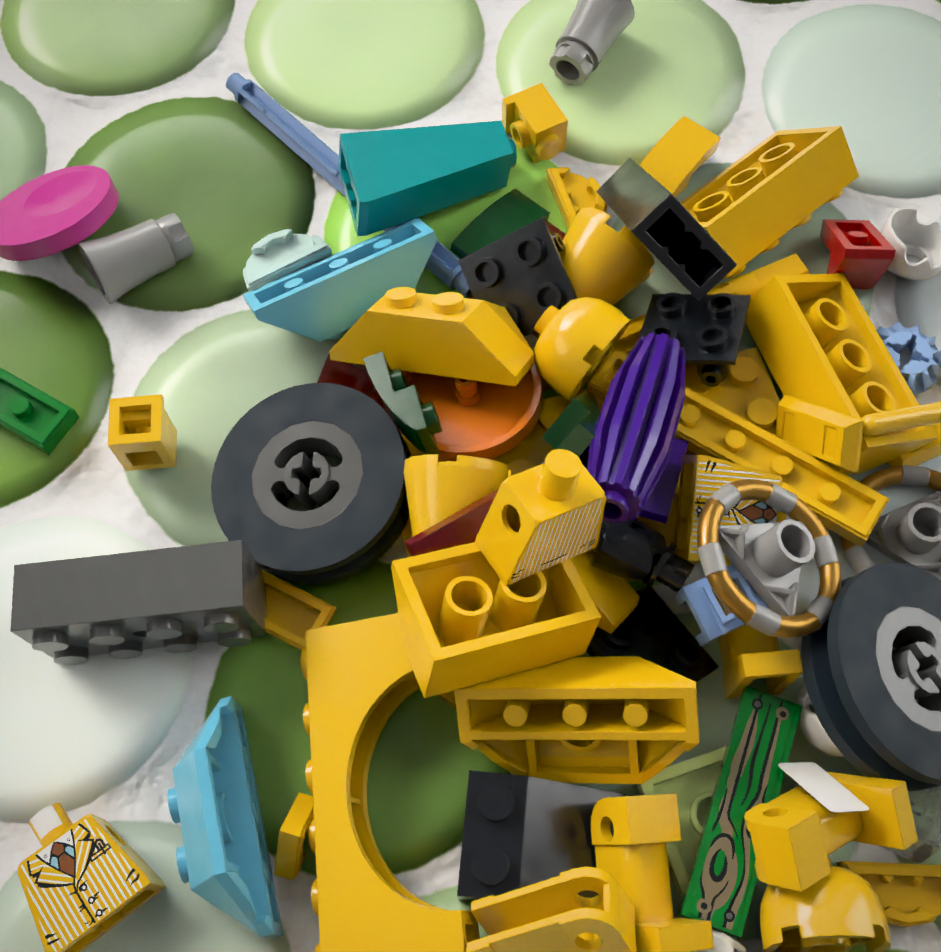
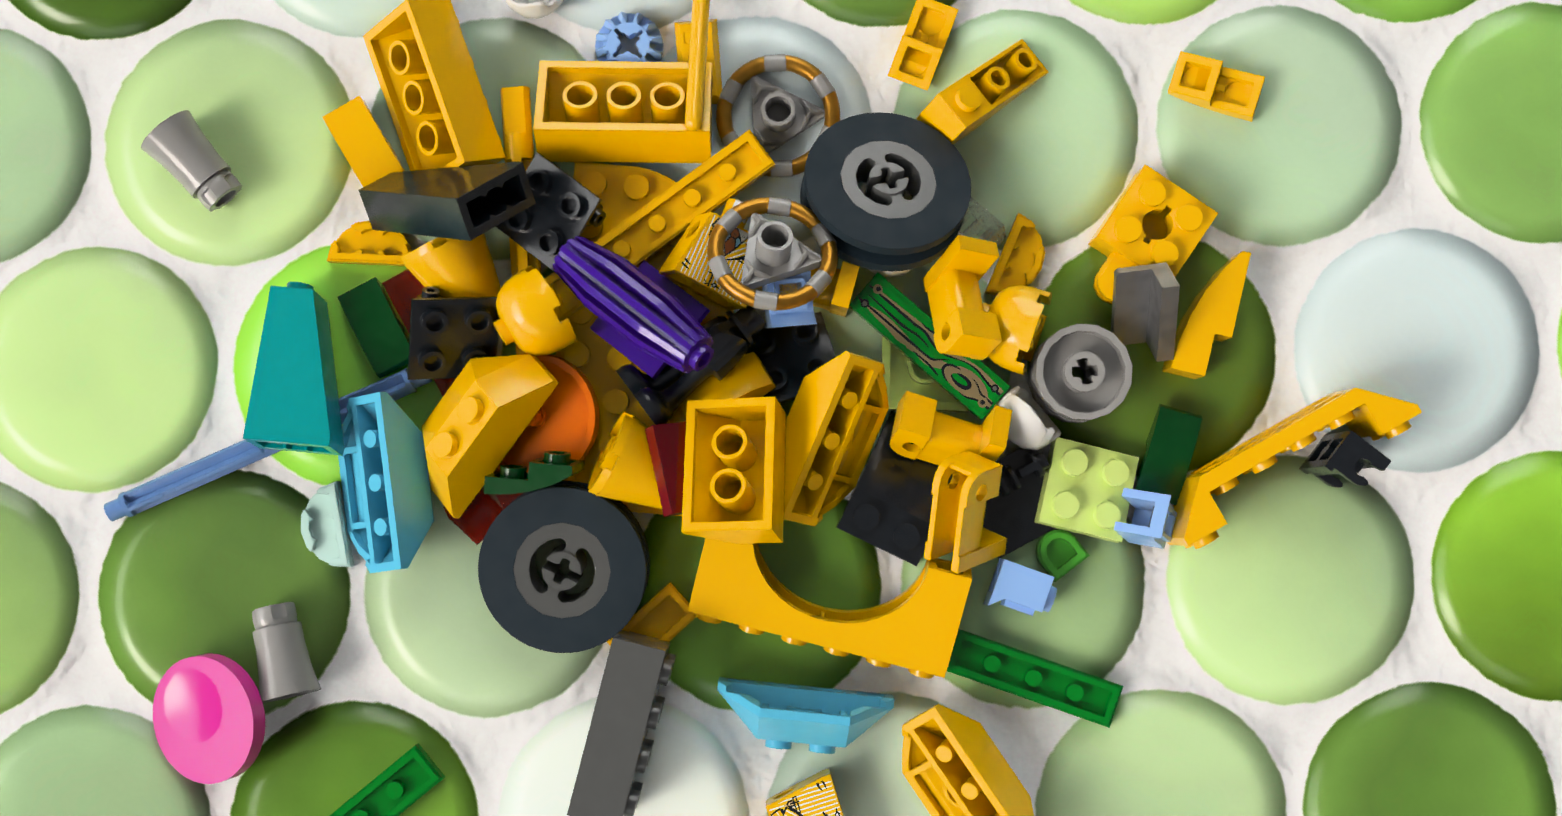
camera: 70 degrees left, 20 degrees up
yellow brick [108,394,177,471] -> none
yellow tile [274,792,314,880] -> none
yellow torso [475,449,607,586] -> none
yellow brick [502,83,568,163] -> none
dark green slope [542,390,600,457] -> none
yellow tile [776,395,864,472] -> none
white sticker [778,762,869,813] -> none
red slope [820,219,896,290] -> none

